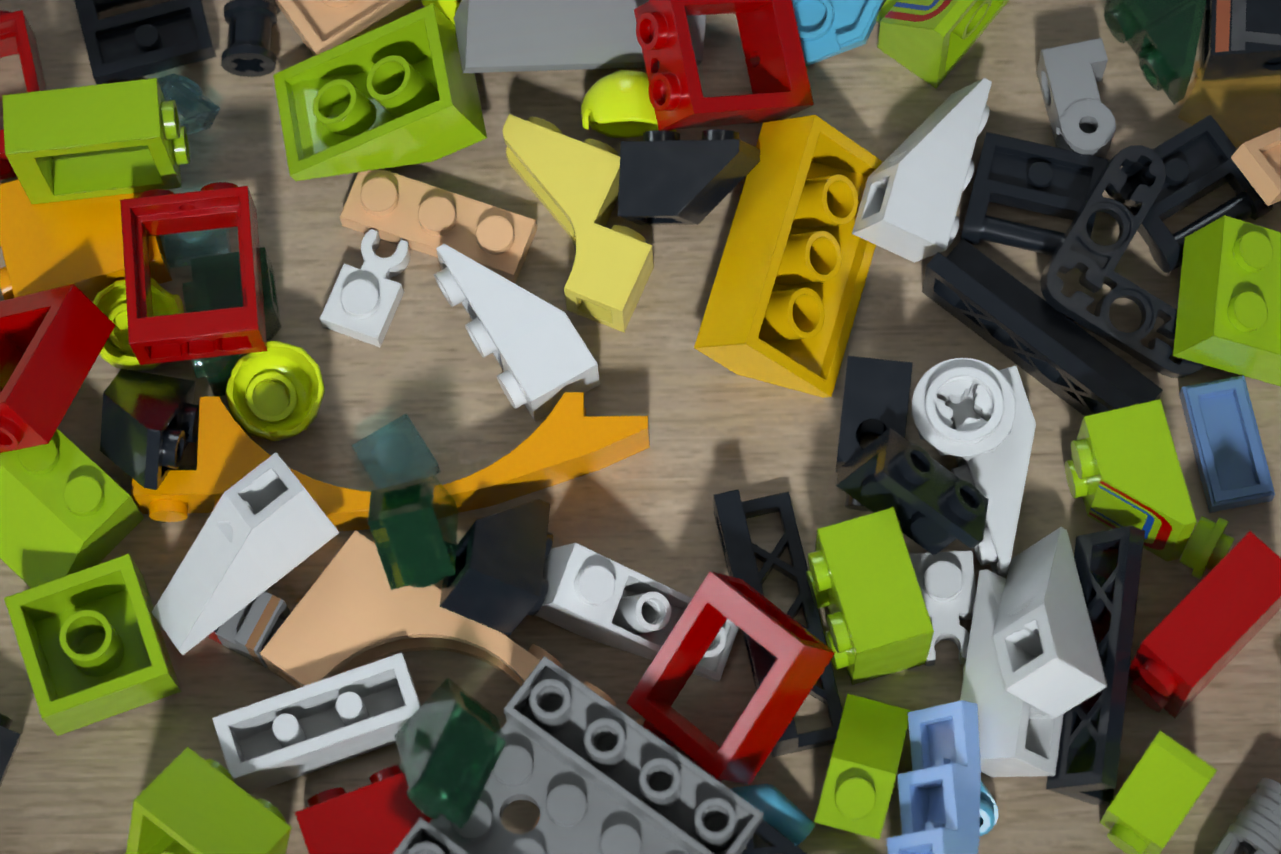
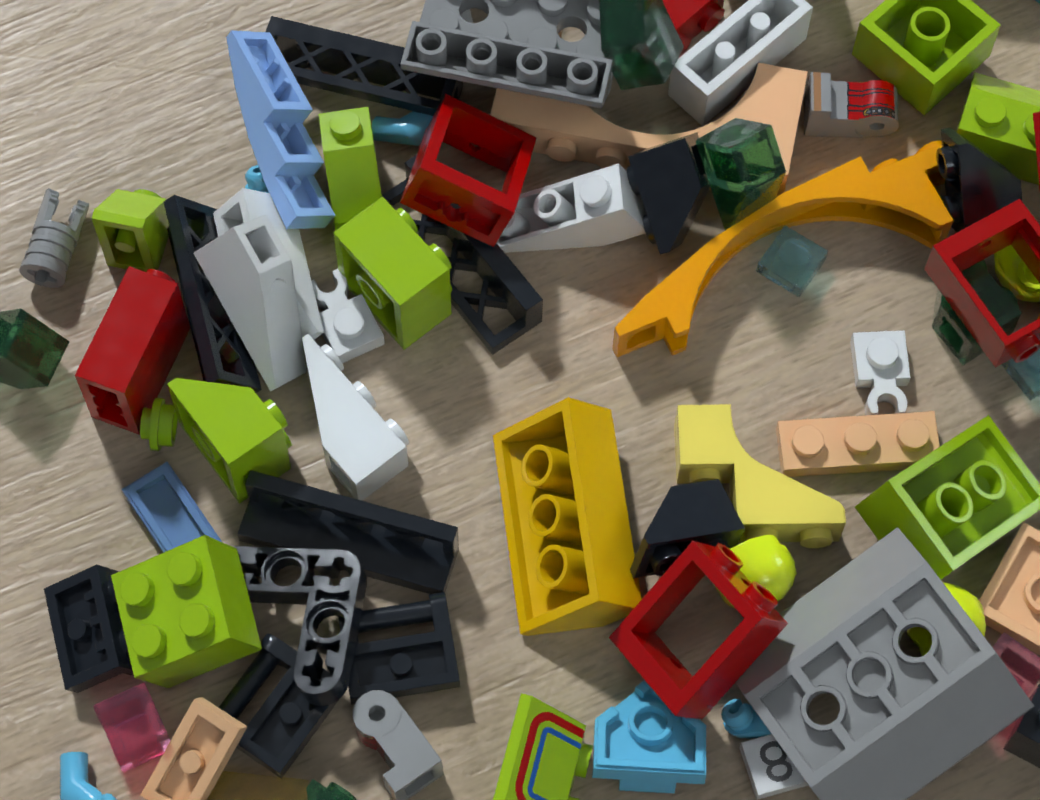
camera: 150 degrees right, 5 degrees down
white slope [152,452,340,655] -> none
neon yellow hair [225,341,325,441] -> none
white slope [434,244,600,421] -> none
black torso [836,356,913,512] -> none
black bracket [836,428,989,555] -> none
white slope [852,78,992,263] -> none
white gear [911,358,1016,461] -> none

